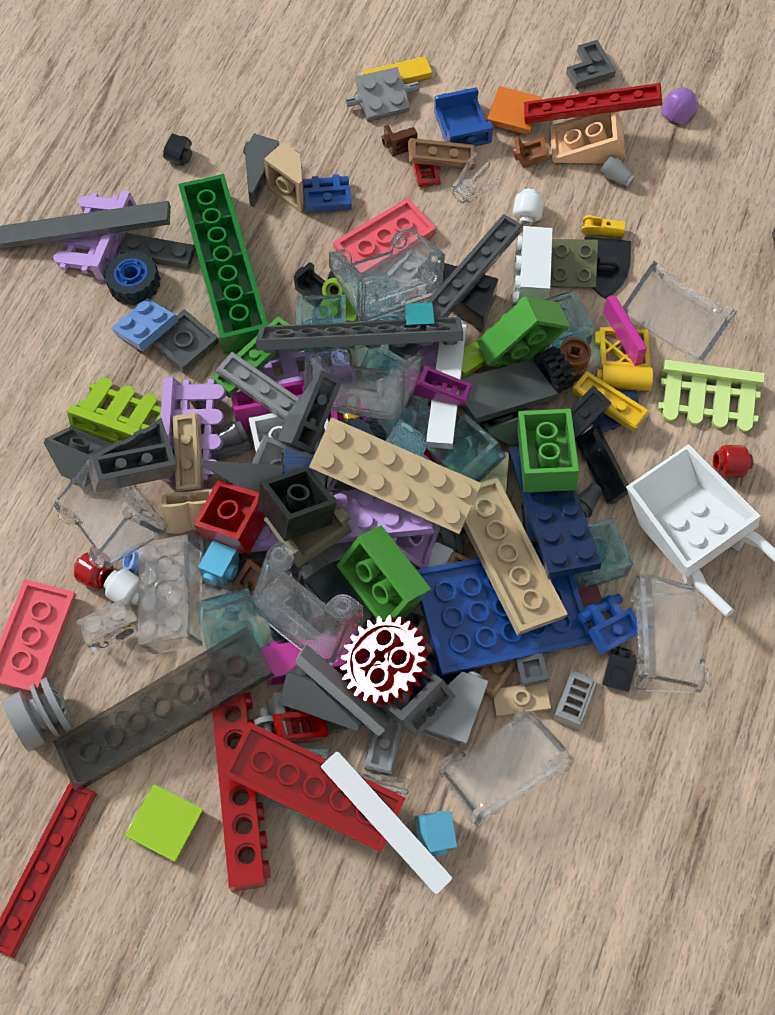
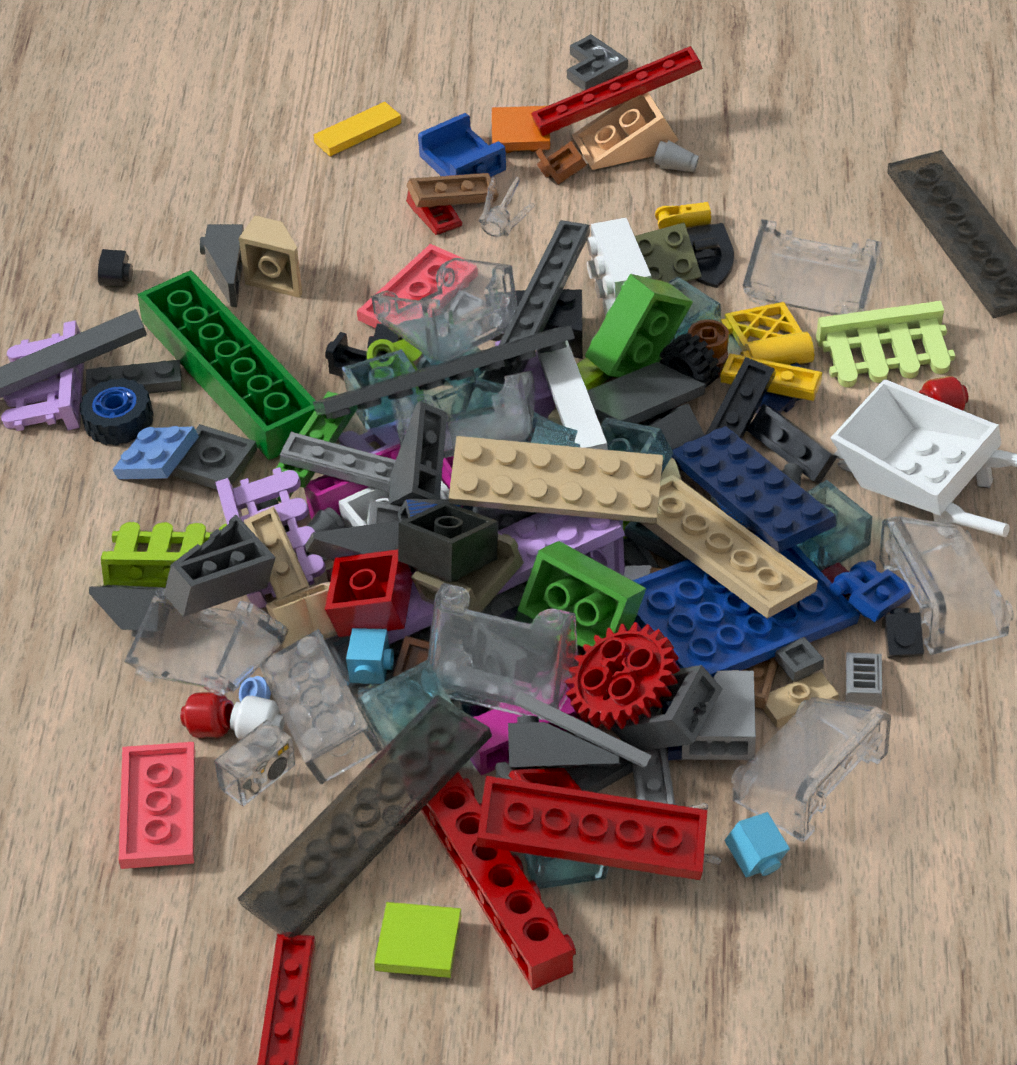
camera: 15 degrees left, 20 degrees down
light grey wheel [2,677,73,752] -> none
blue plate [303,174,352,213] -> none
white sticker [321,752,452,894] -> none
light grey plate [345,67,419,121] -> none
reddish brown bracket [381,125,418,157] -> none
teal sticker [405,302,435,325] -> none
magenta slope [413,366,473,406] -> none
white head [513,189,545,226] -> none
bright green brick [517,409,579,493] -> none
dark pink tile [603,295,647,366] -> none
medium lavender hair [661,87,698,124] -> none

